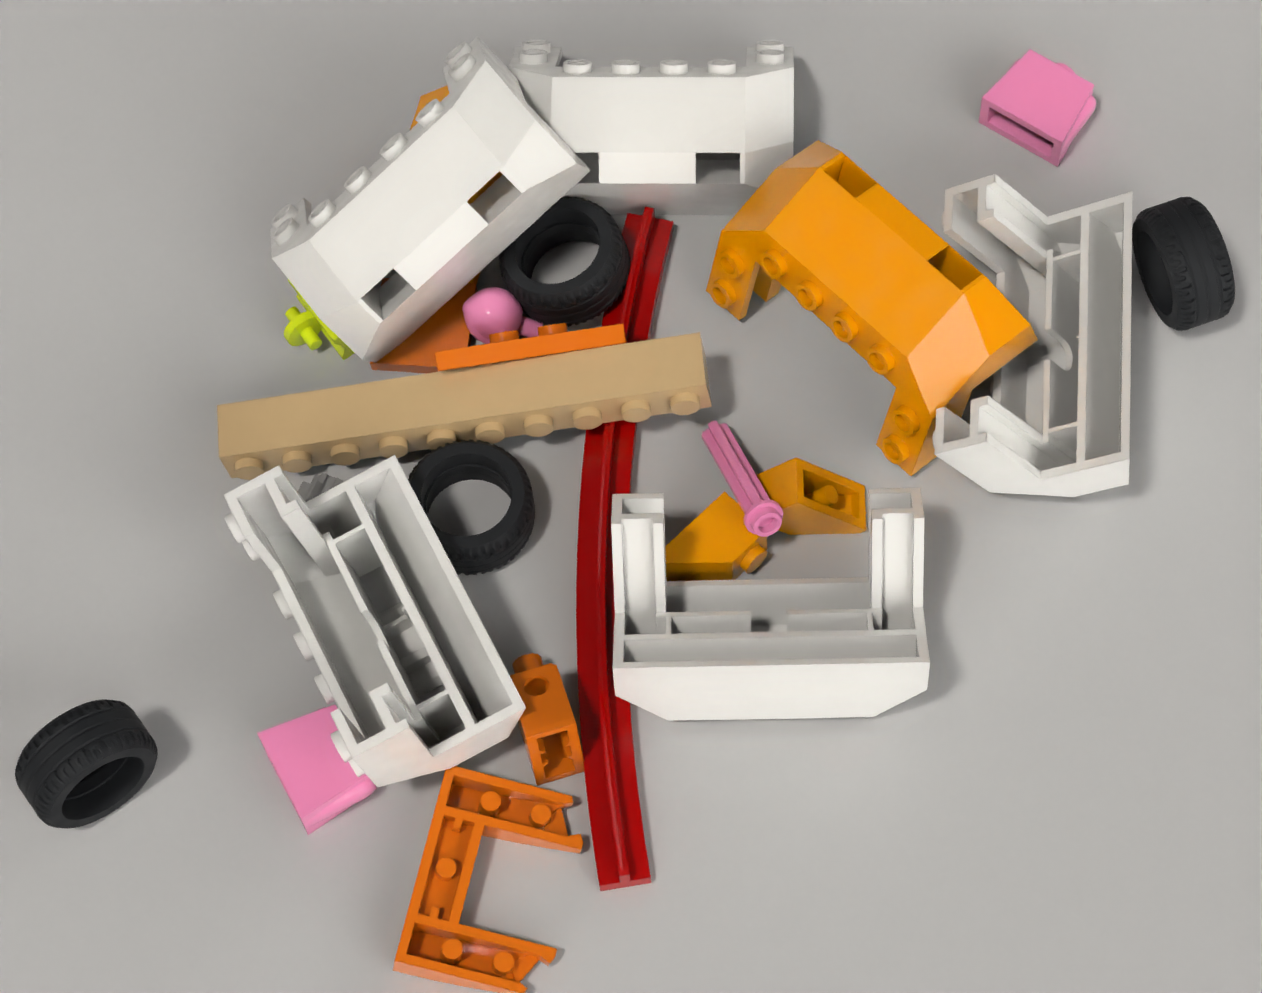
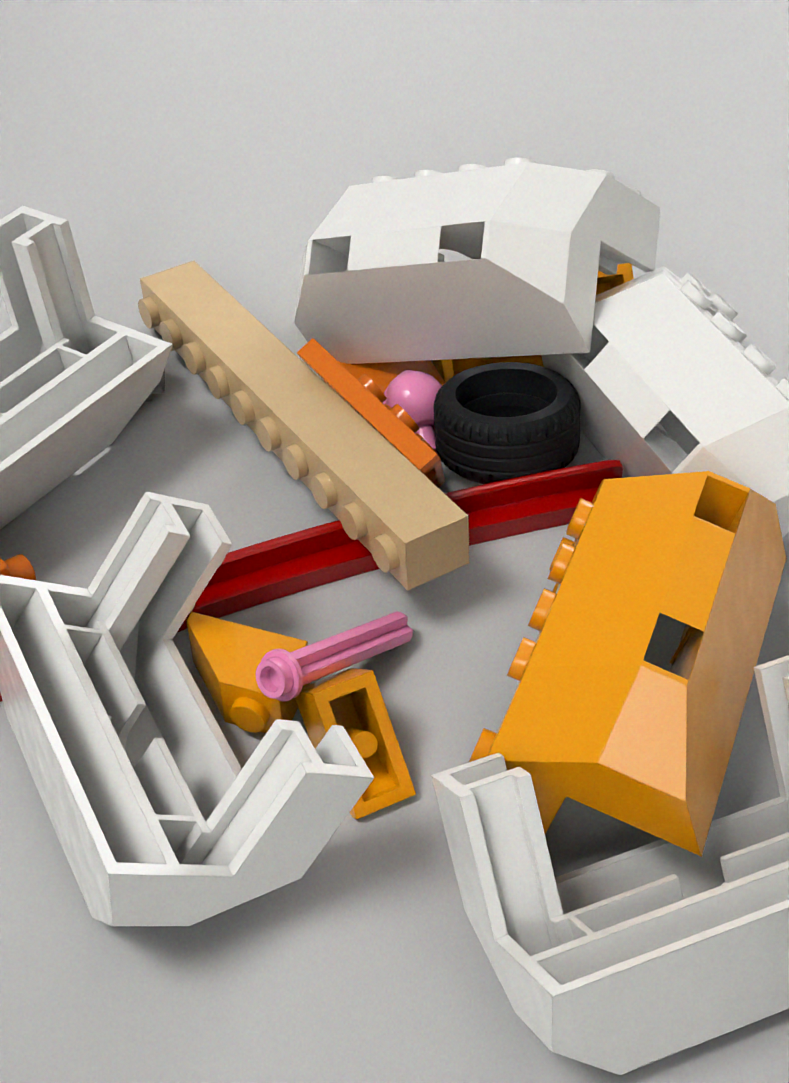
camera: 60 degrees right, 20 degrees down
black tyre [408,439,535,575] -> none

